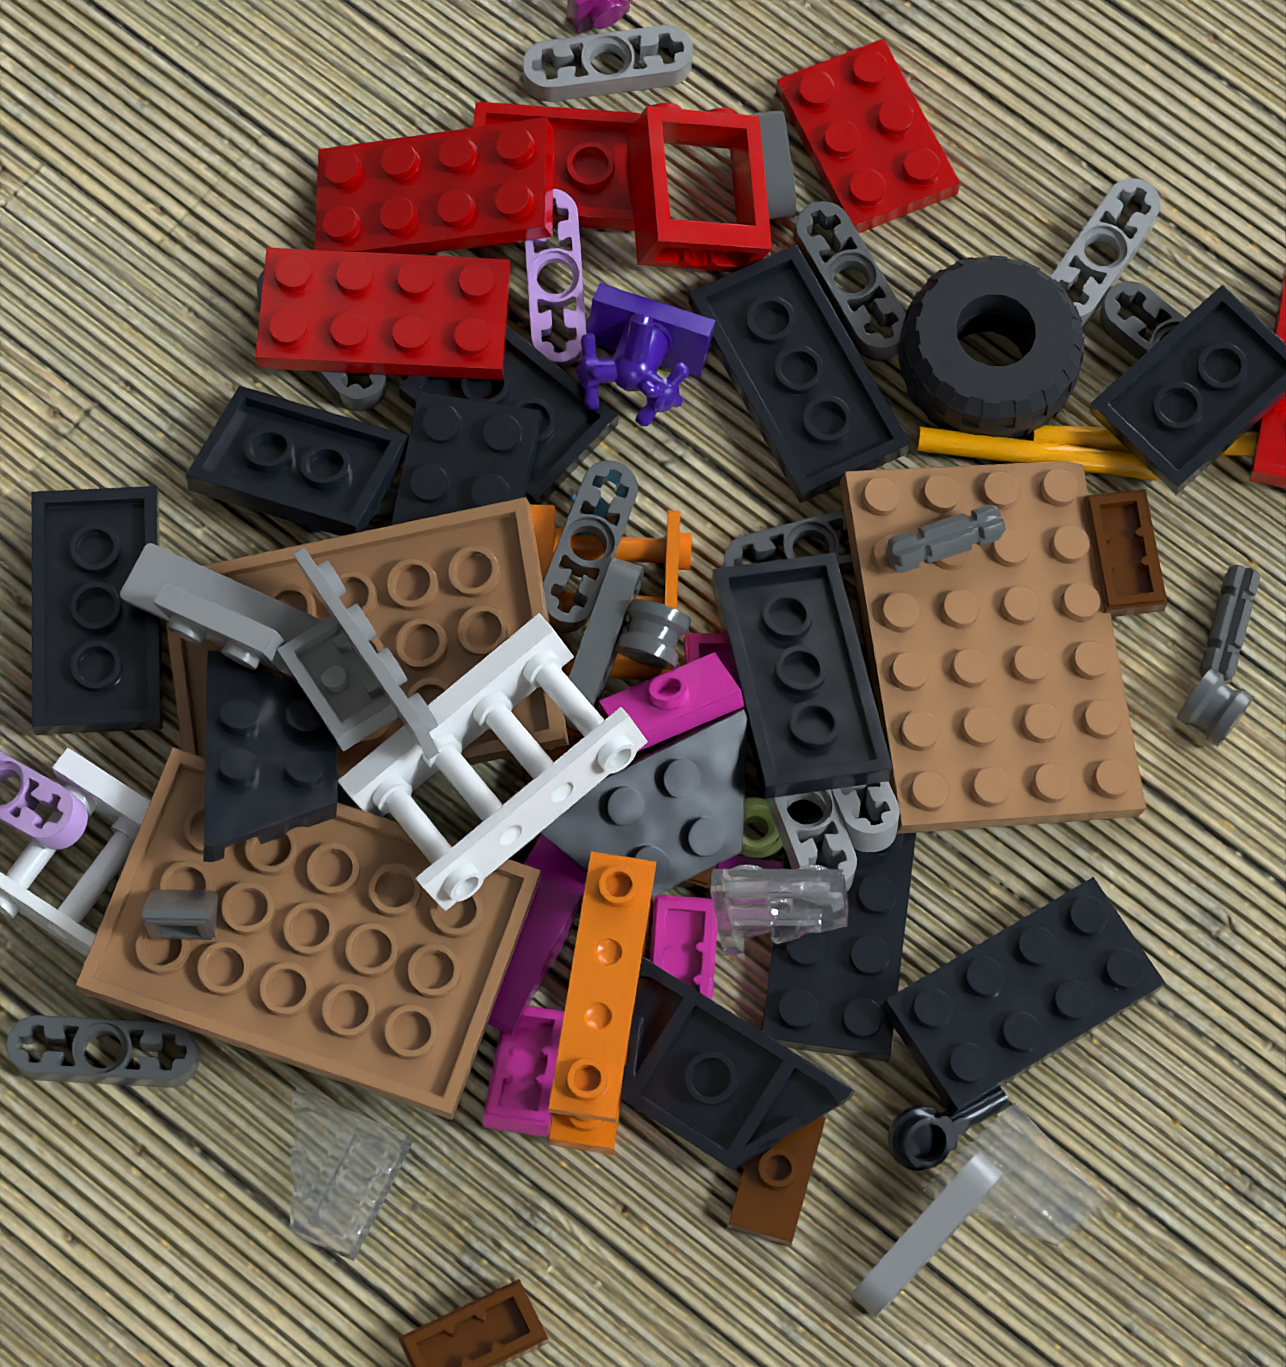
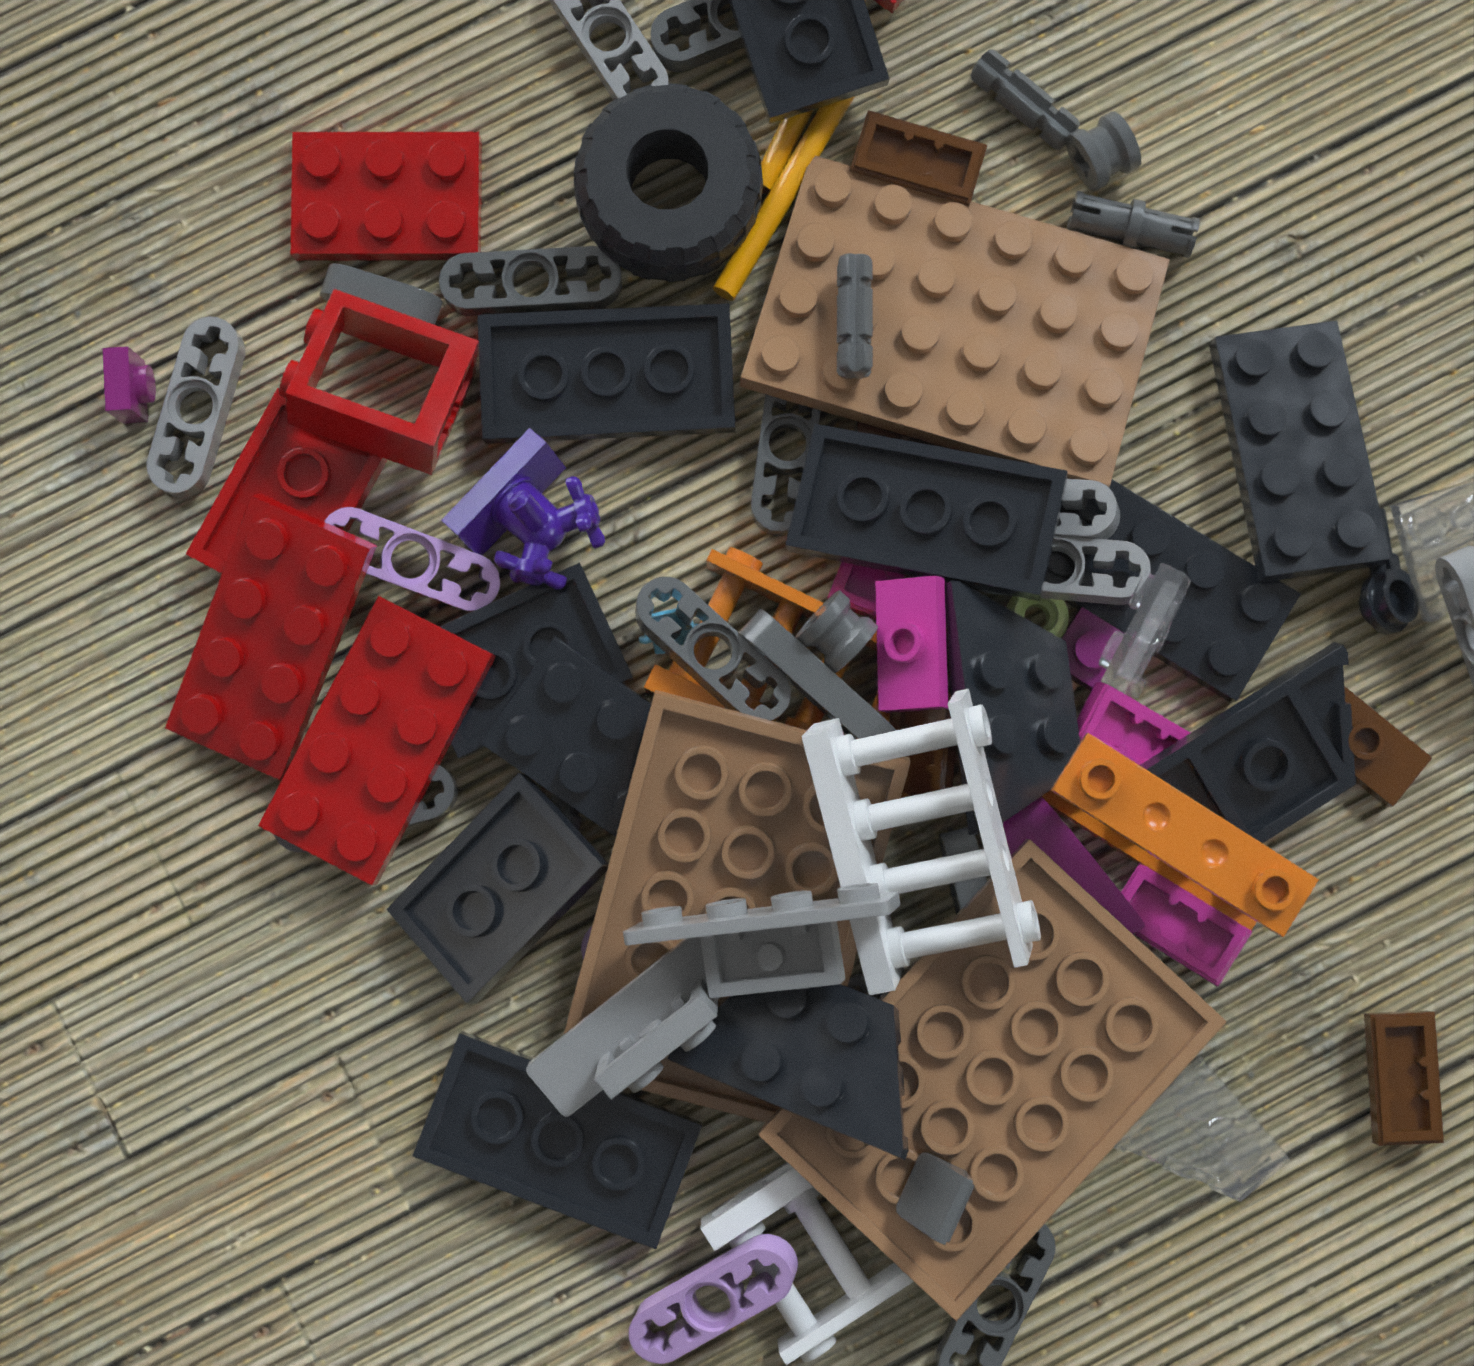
camera: 65 degrees left, 15 degrees up
none -> dark grey pin [1067,191,1200,258]

